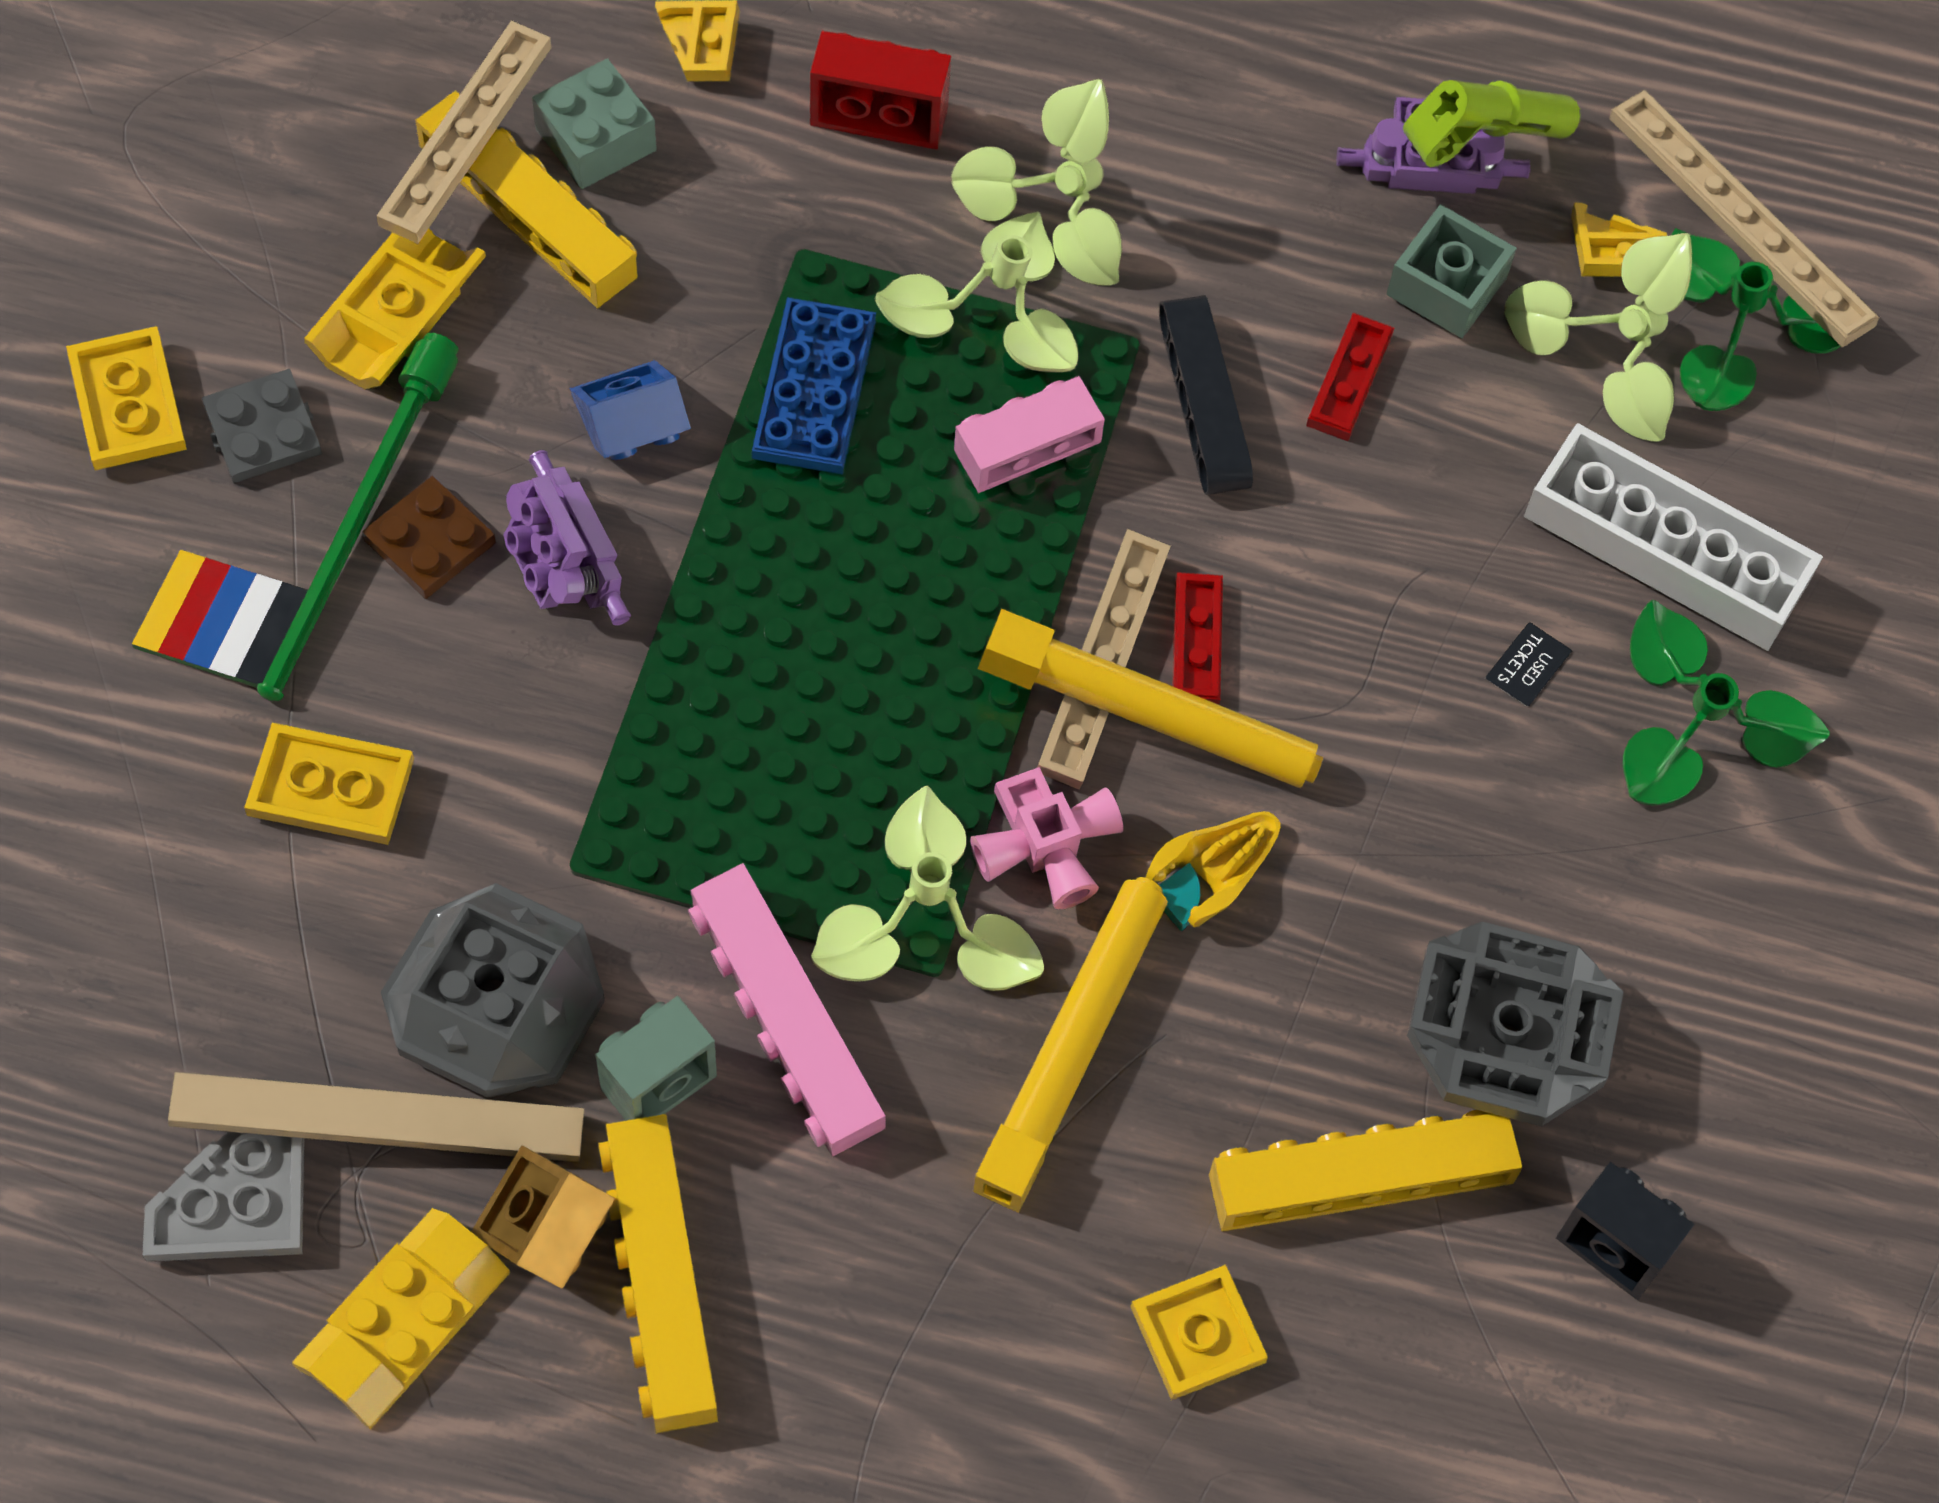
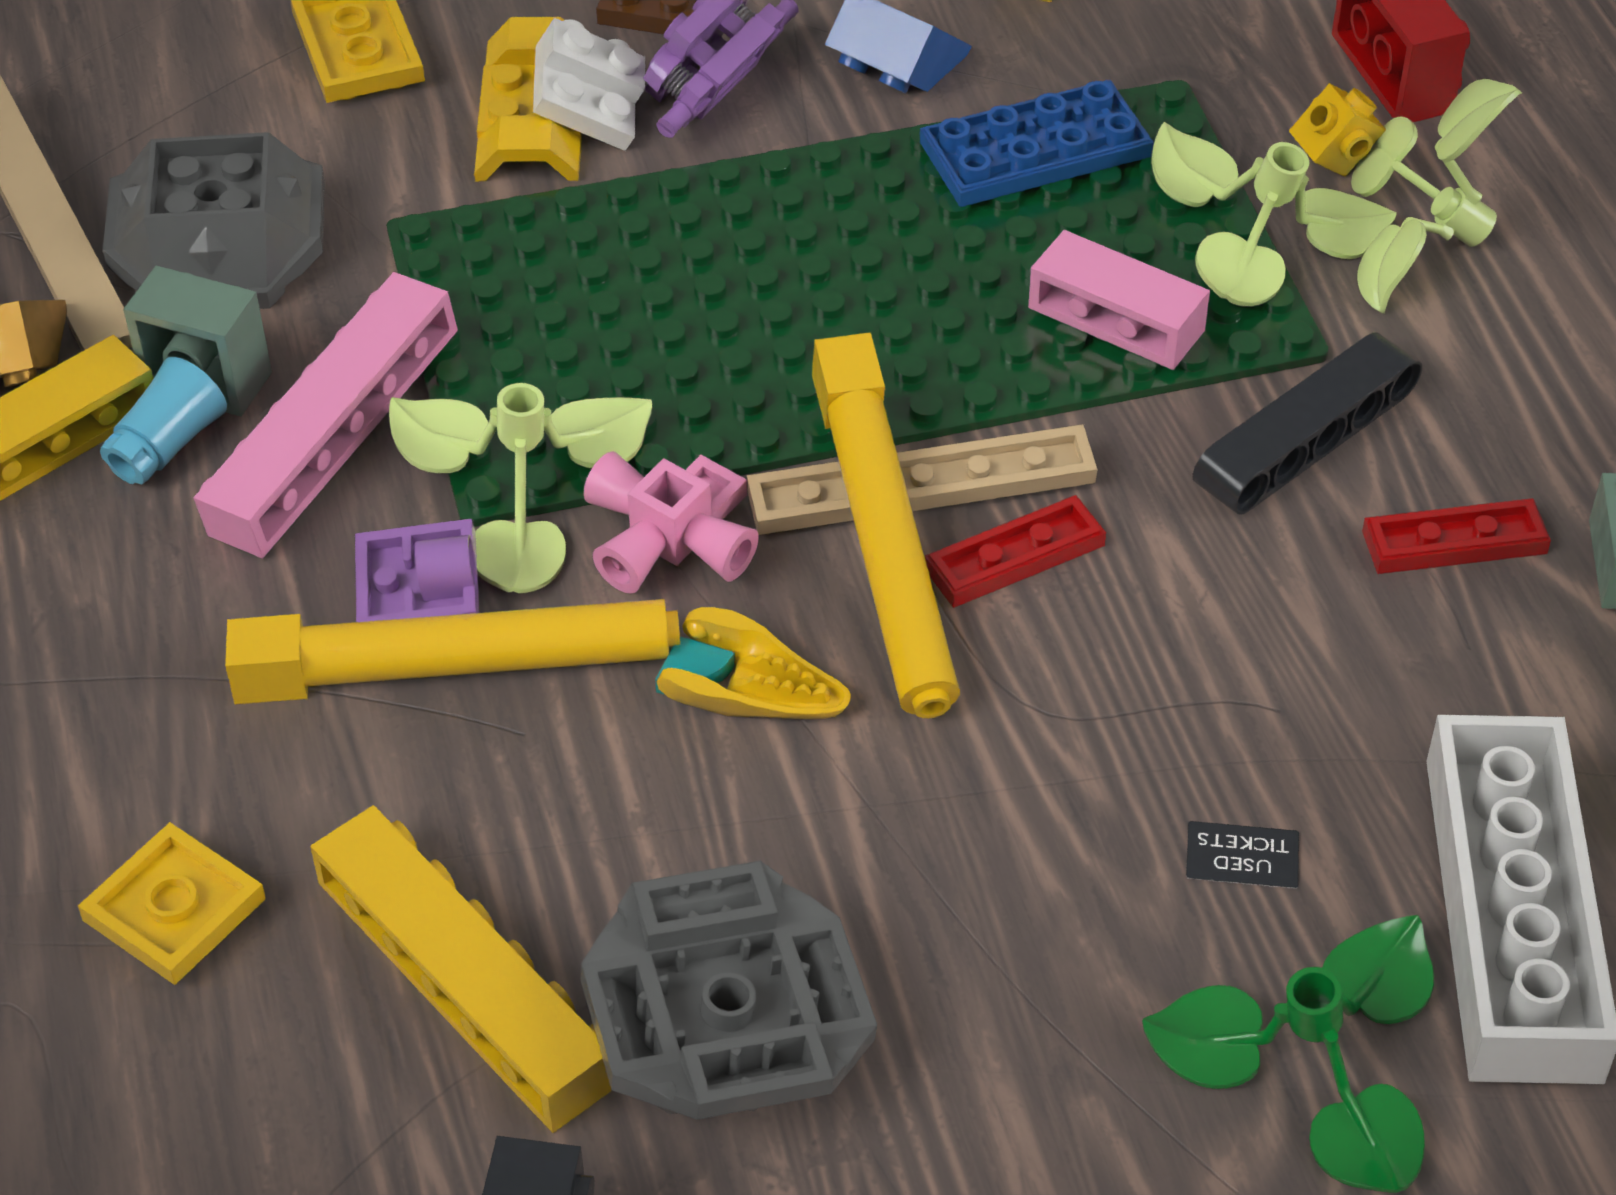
camera: 65 degrees right, 15 degrees down
none -> medium azure plant [100,357,227,485]
none -> medium lavender plate [355,519,479,622]
none -> yellow piece [474,17,582,182]
none -> white plate [533,18,645,151]
none -> yellow brick [1289,83,1386,177]

